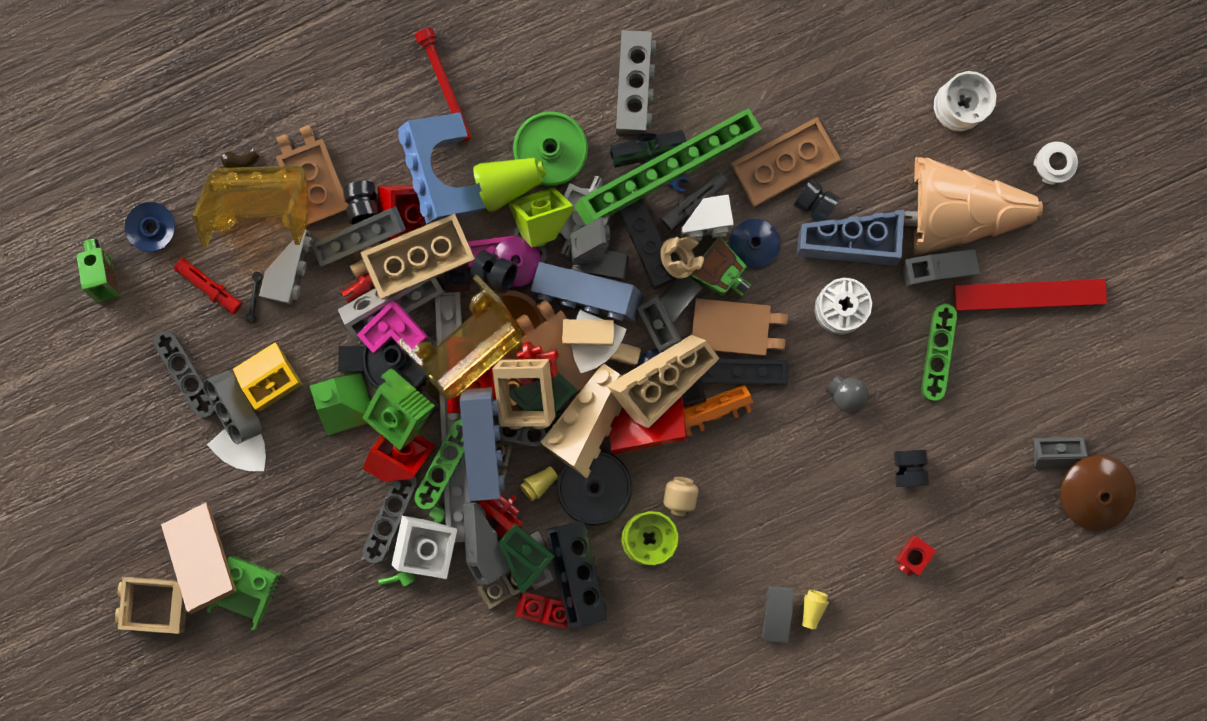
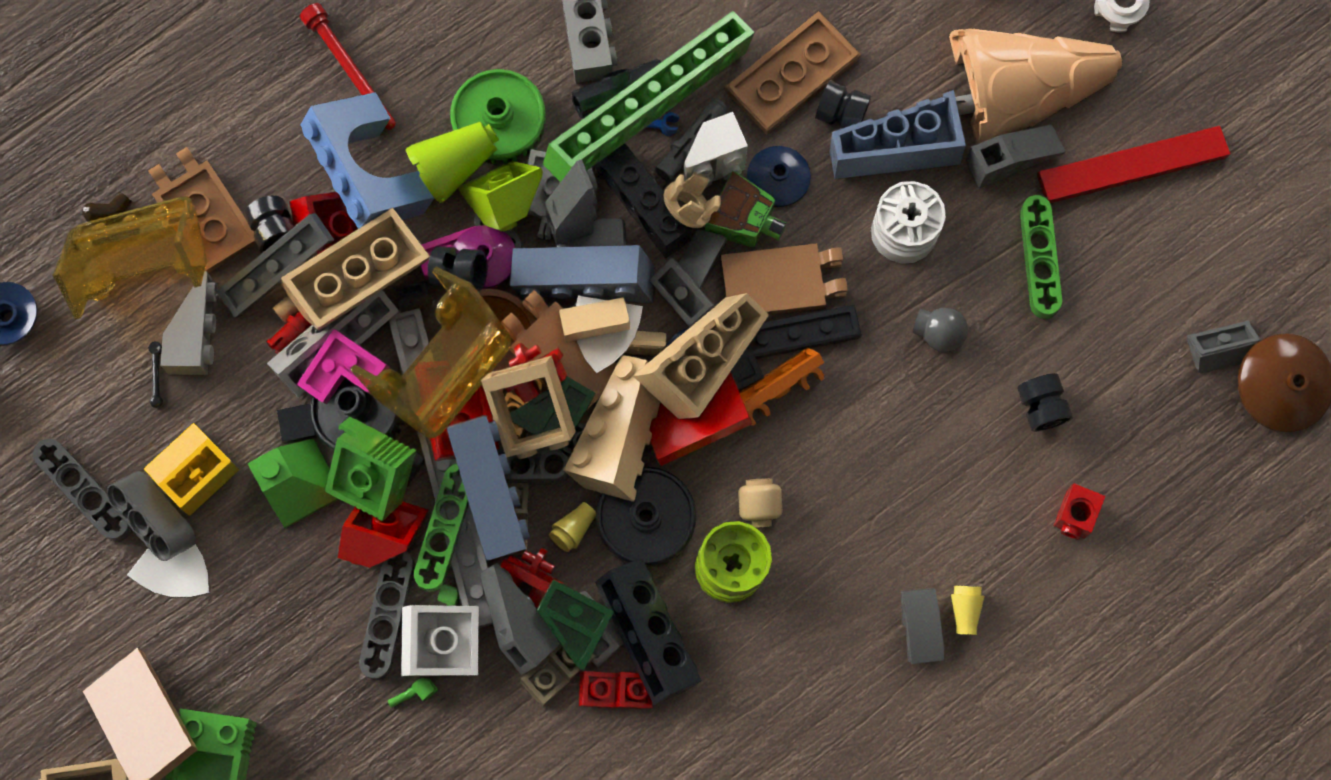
camera: 15 degrees left, 10 degrees down
red pin [174,258,243,315] -> none

